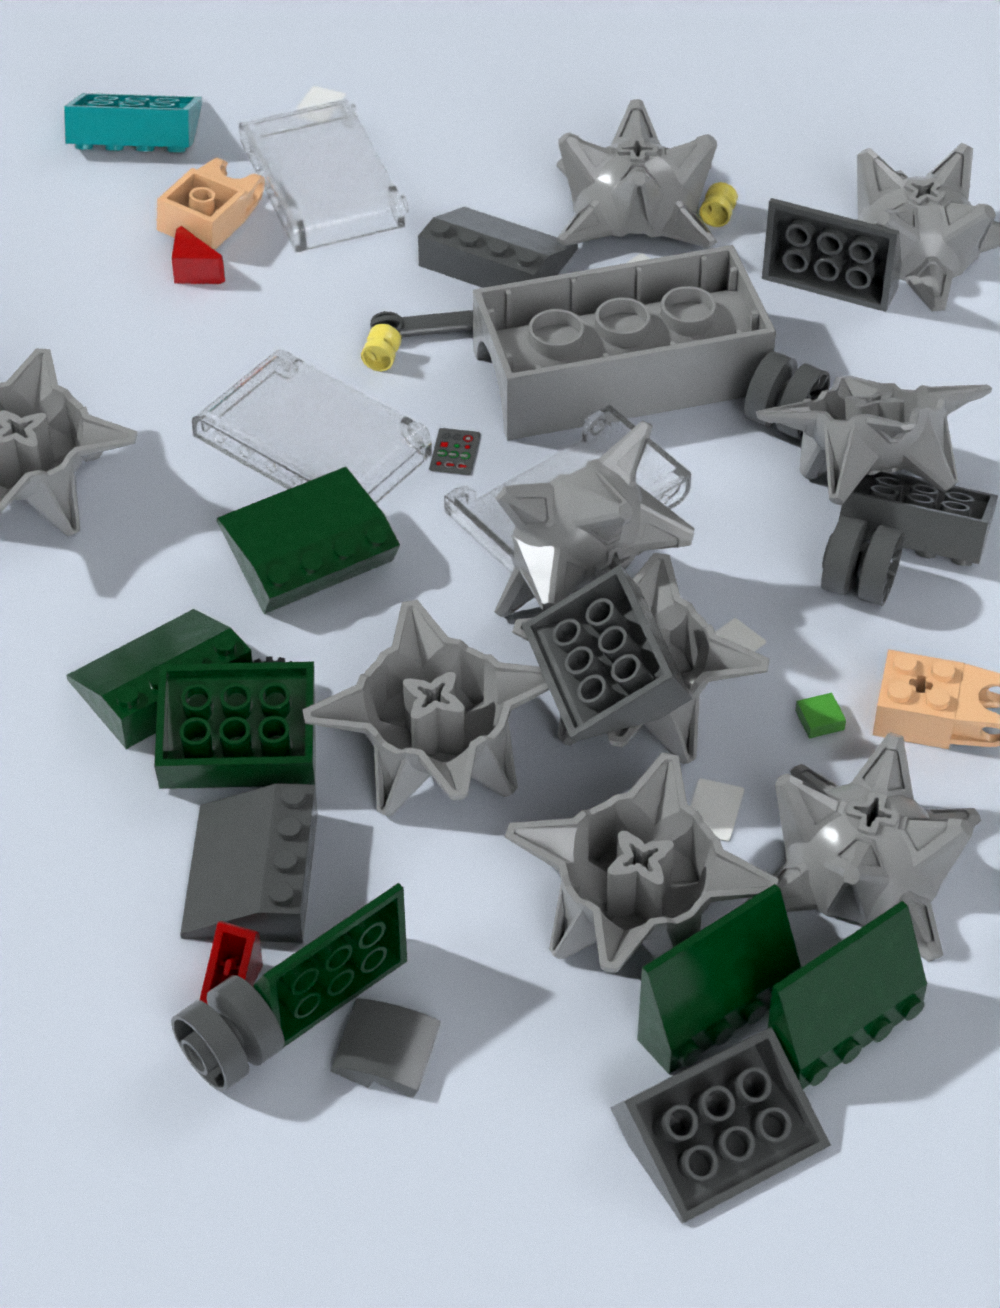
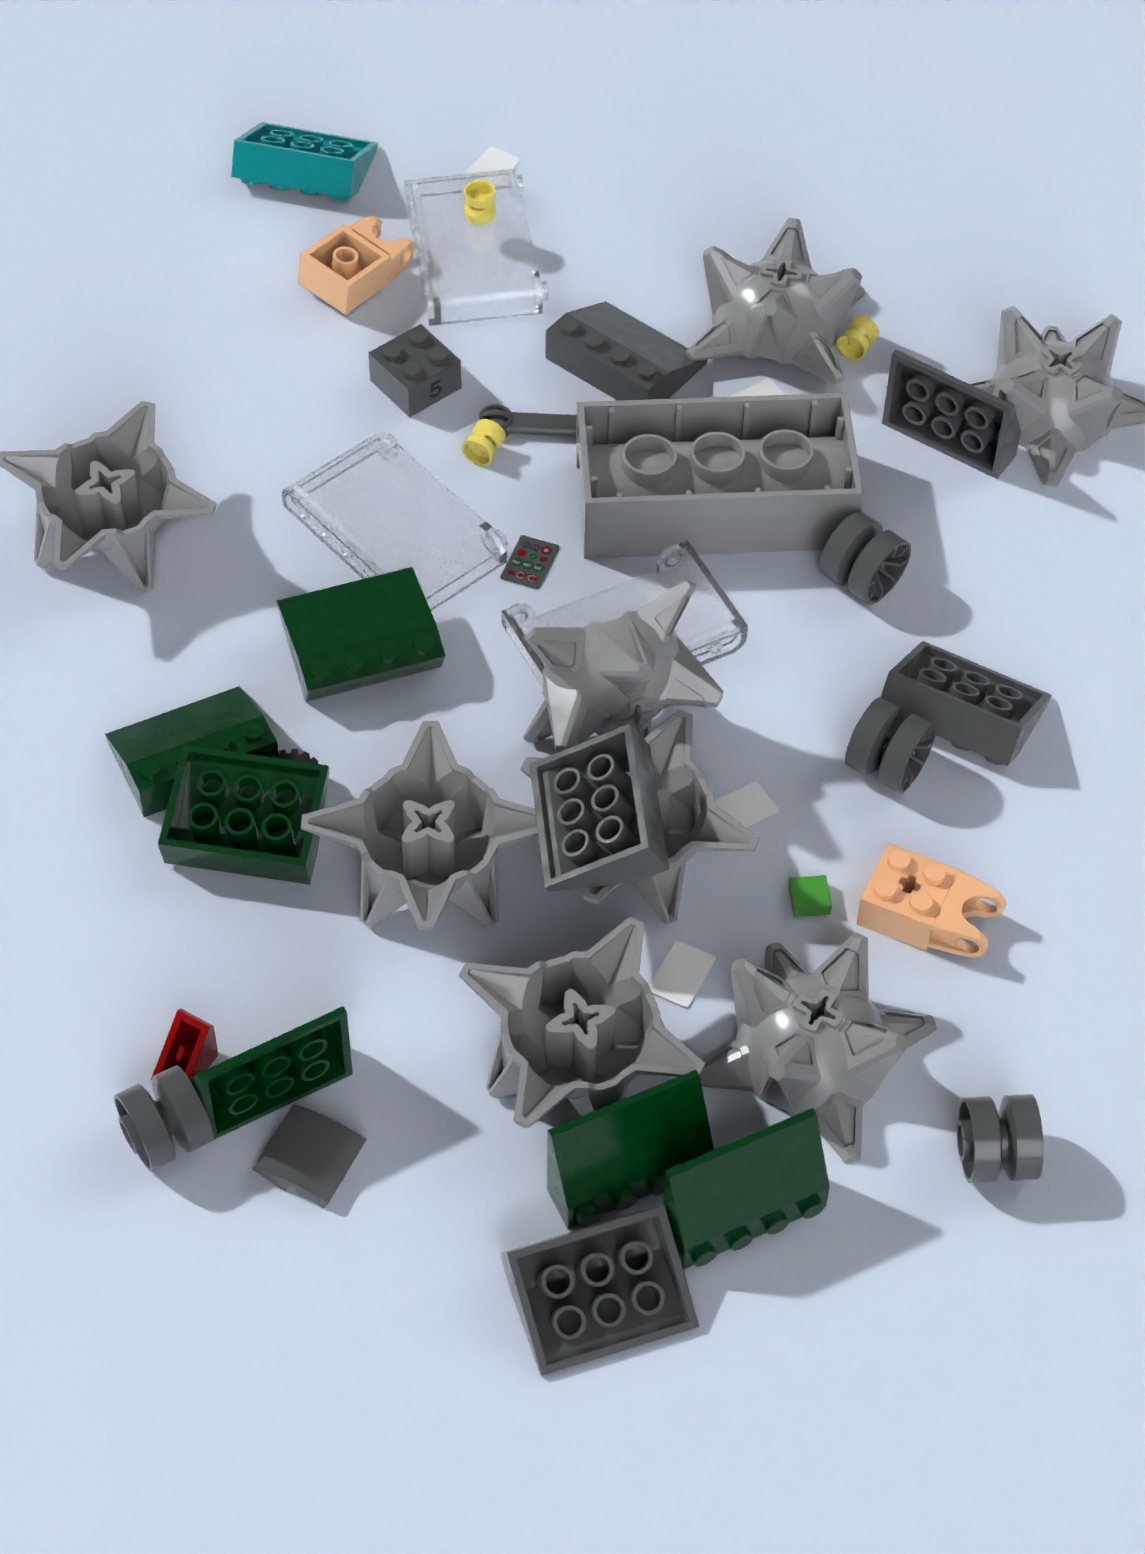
camera: 10 degrees right, 5 degrees up
red slope [171,226,225,284] -> none
dark grey slope [180,784,318,943] -> none
light grey piece [756,376,992,505] -> none
none -> dark grey brick [368,324,462,418]
none -> light yellow wheel [464,180,496,225]

